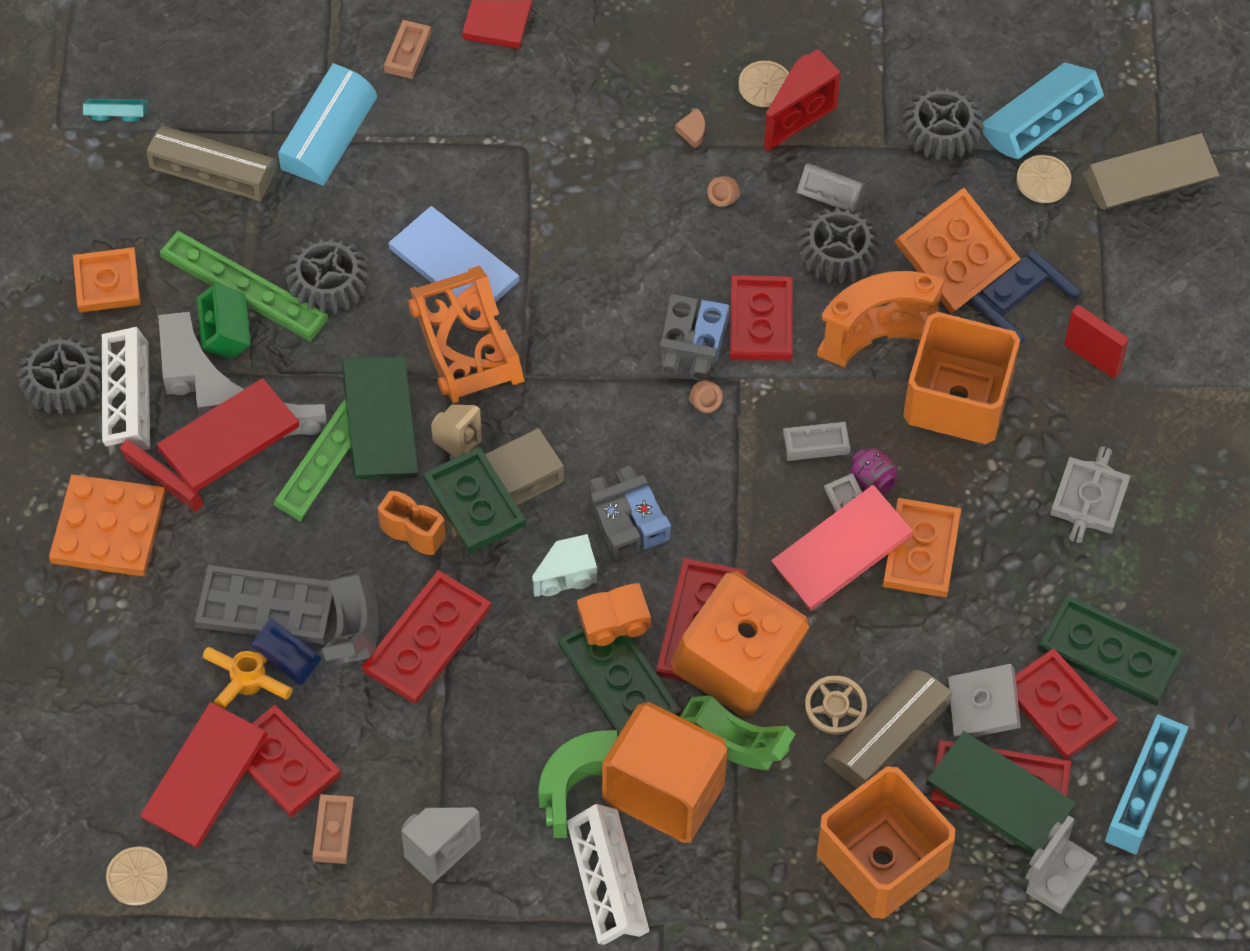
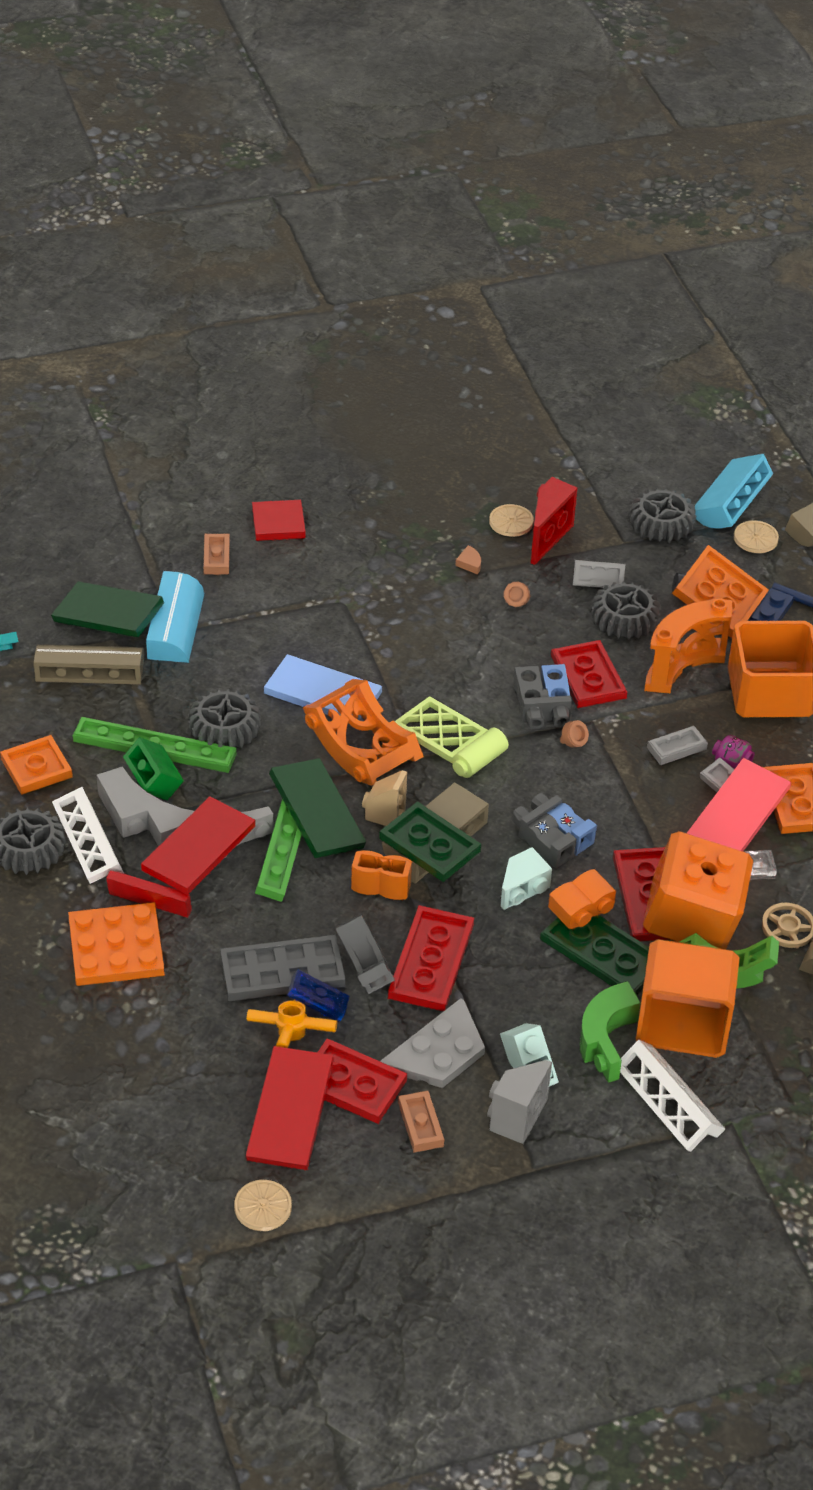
camera: 20 degrees left, 15 degrees down
none -> dark green tile [51,581,164,637]
none -> light grey wing [380,998,485,1088]
none -> yellowish green piece [395,696,509,778]
none -> light aqua slope [500,1023,559,1086]
none -> clear plate [744,850,777,880]

